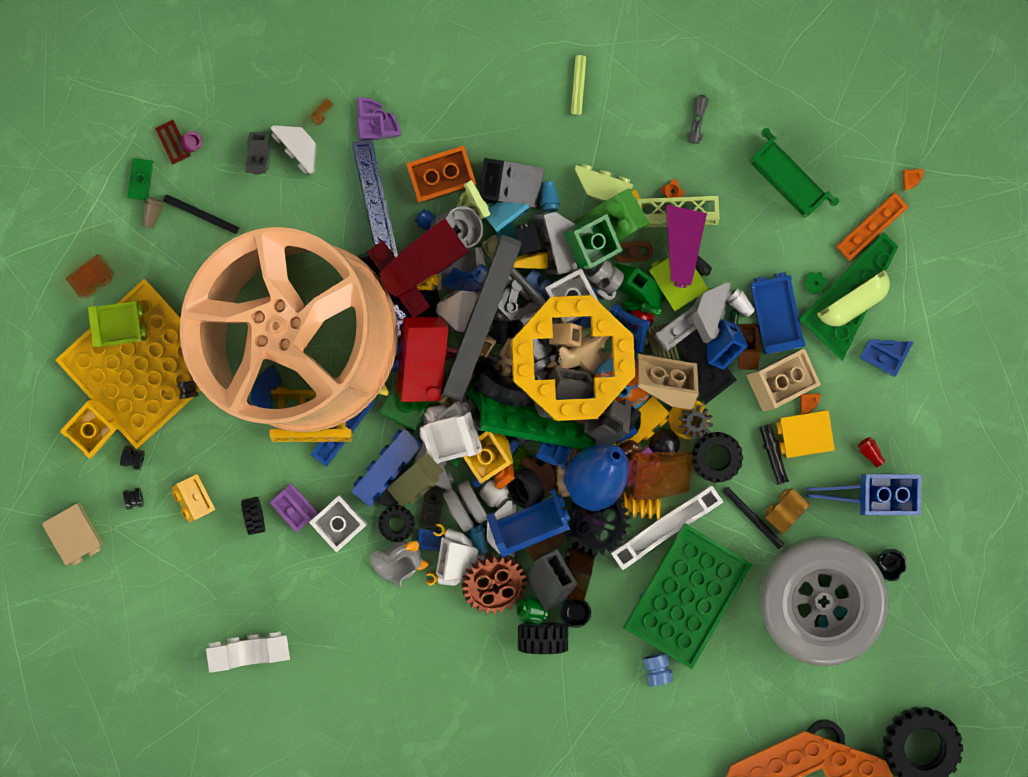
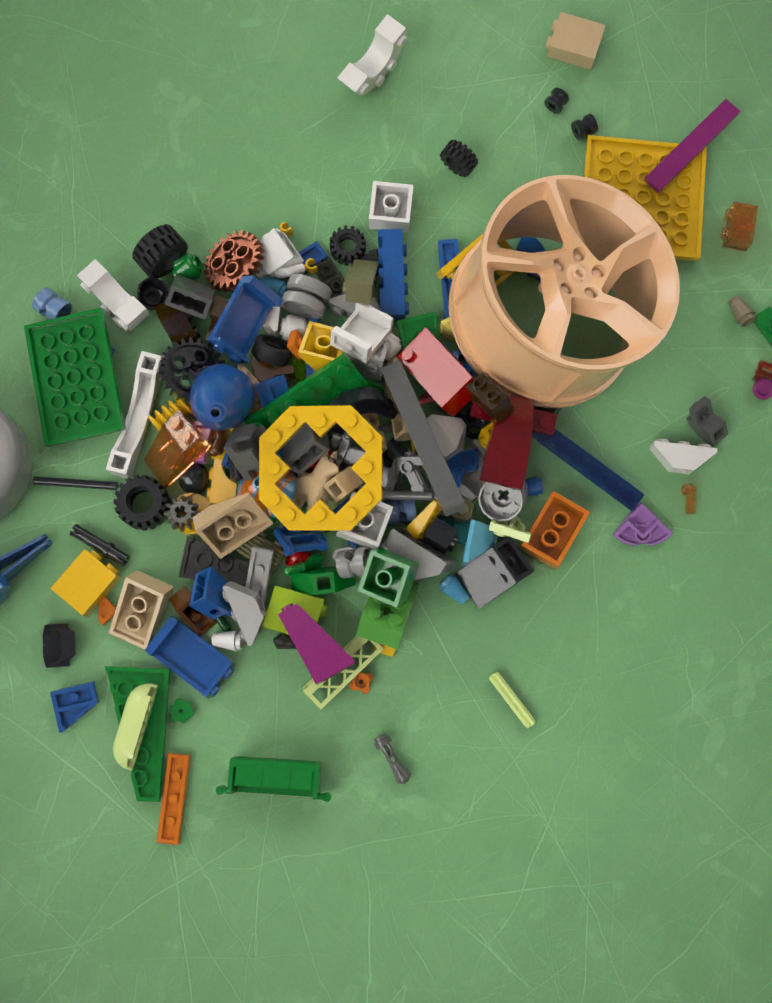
camera: 140 degrees right, 10 degrees down
yellow slope [60,400,118,459] -> none
lime panel [88,301,147,348] -> none
black bar [163,194,240,234] -> none
yellow bracket [172,474,215,523] -> none
medium lavender plate [270,483,318,533] -> none
light grey hair [370,541,429,588] -> none
yellowish green slope [574,163,633,202] -> none
reddish brown plate [613,241,653,263] -> none
pearl gold brick [764,488,810,534] -> none
red cone [857,437,885,468] -> none
orange tile [903,169,924,191] -> none
none -> black slope [43,623,76,668]
none -> white brick [77,259,150,331]
none -> dark brown brick [465,373,515,424]
none -> magenta tile [644,99,741,194]

